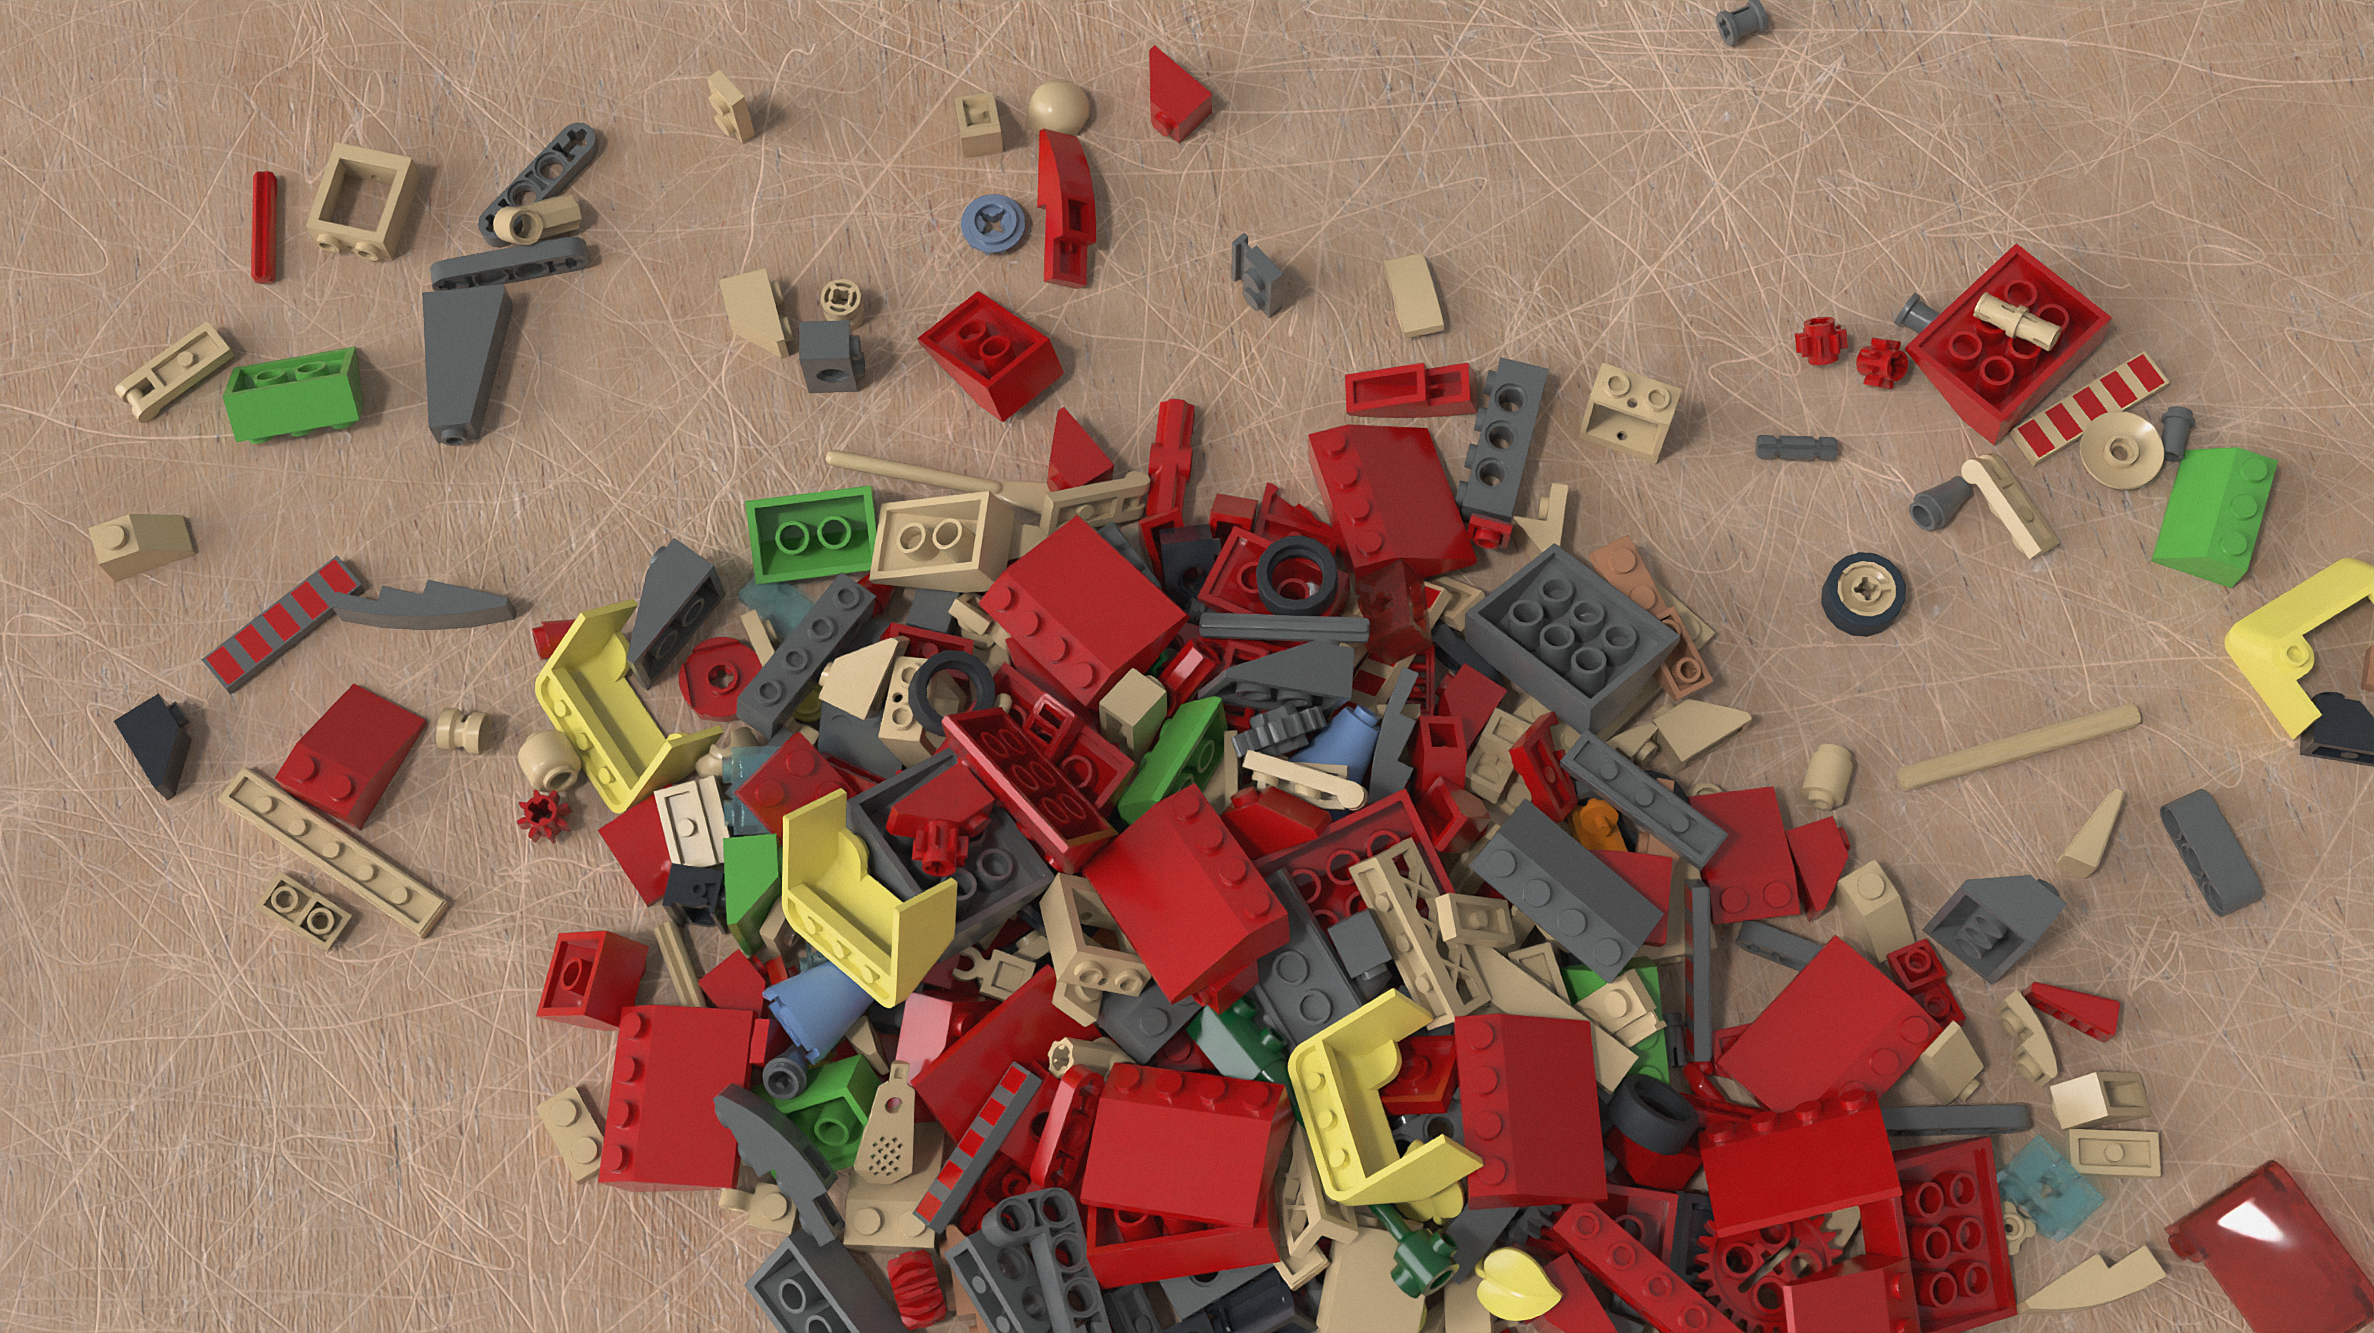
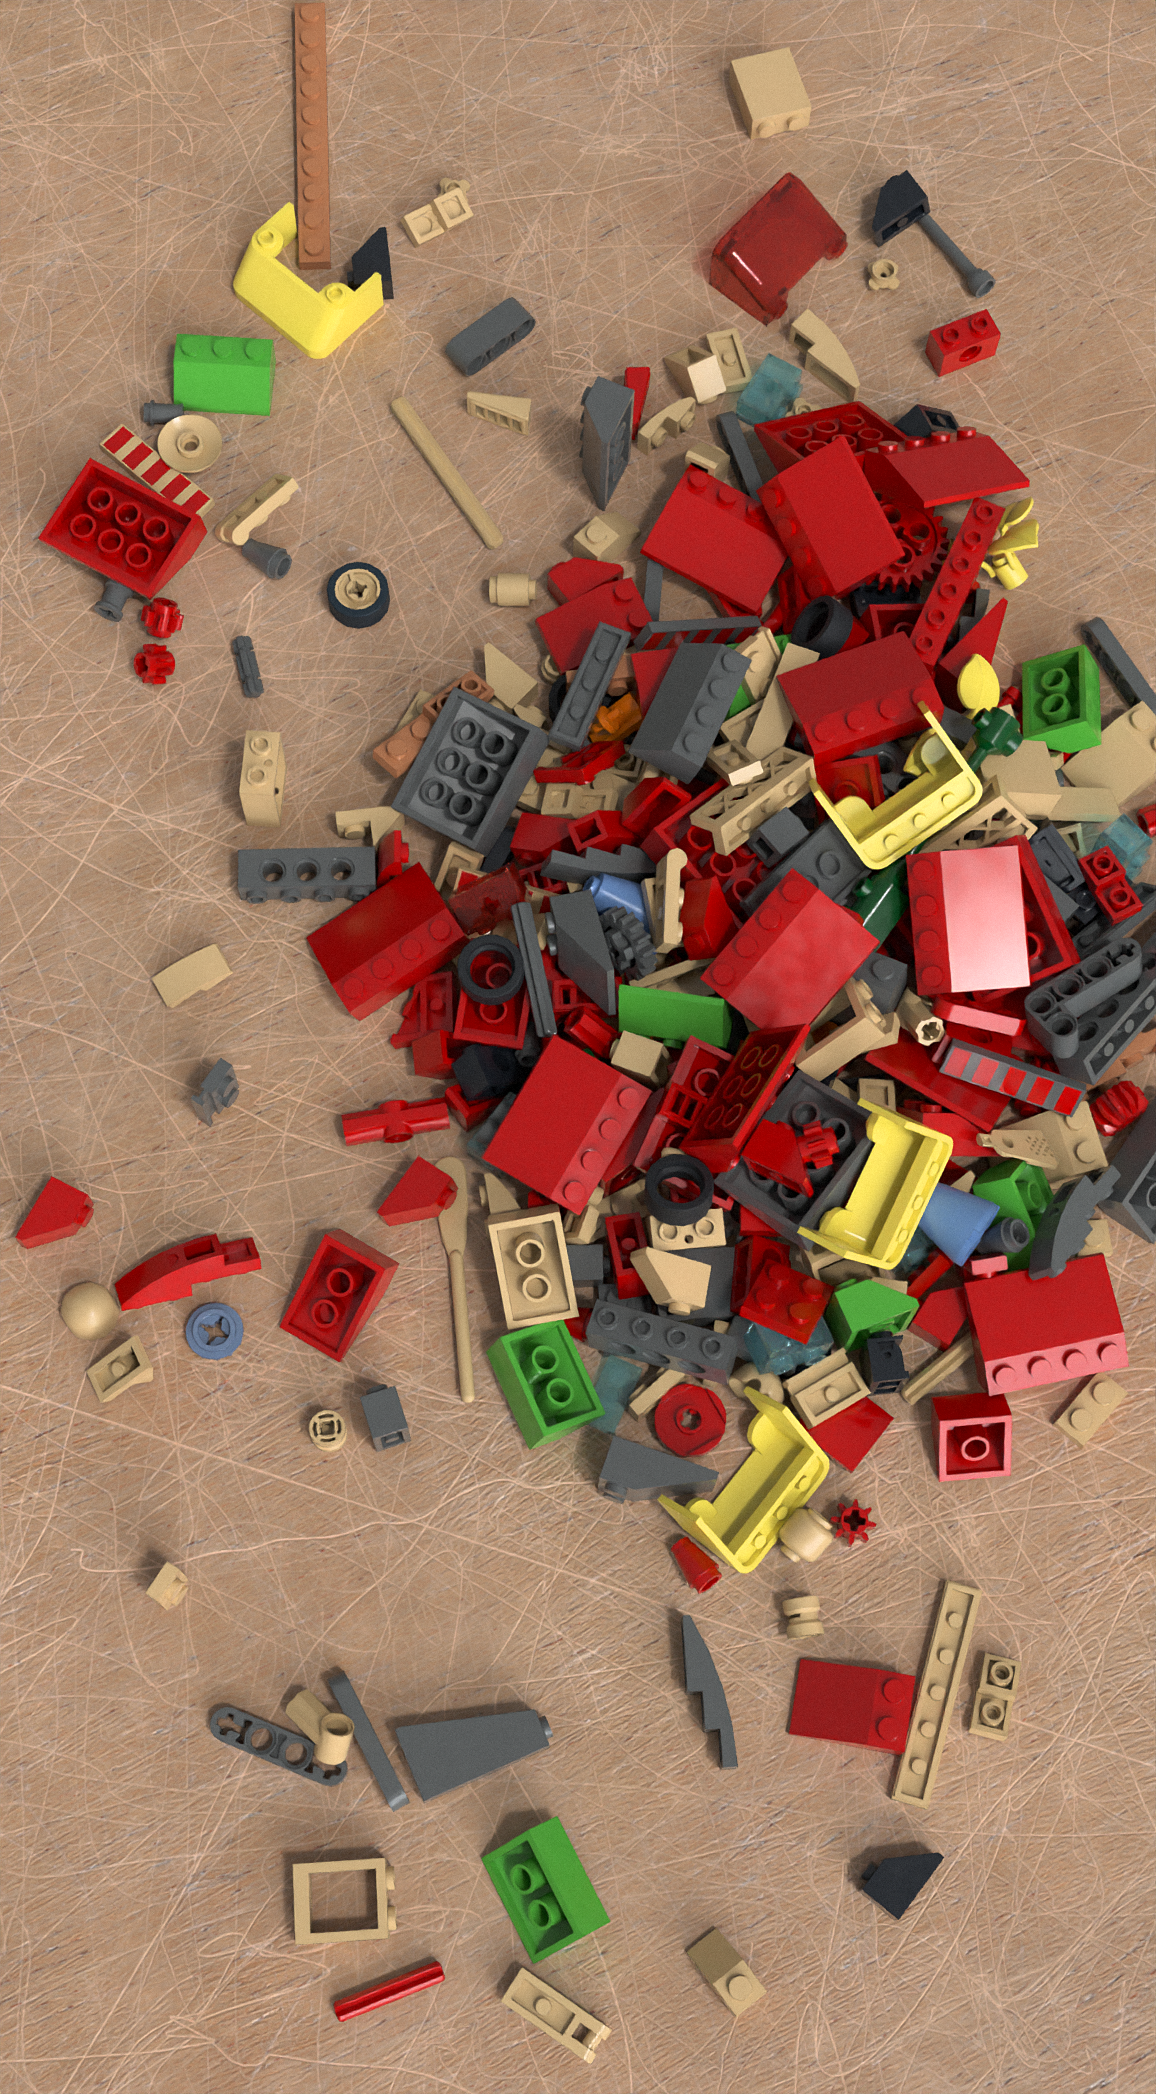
camera: 110 degrees left, 0 degrees up
tile [201,555,365,694] -> none
tan slope [719,268,793,358] -> none
tan plate [1039,471,1150,537] -> none
red slope [1345,362,1478,418] -> none
red slope [1886,938,1966,1029] -> none
tan pin [1973,292,2062,351] -> none

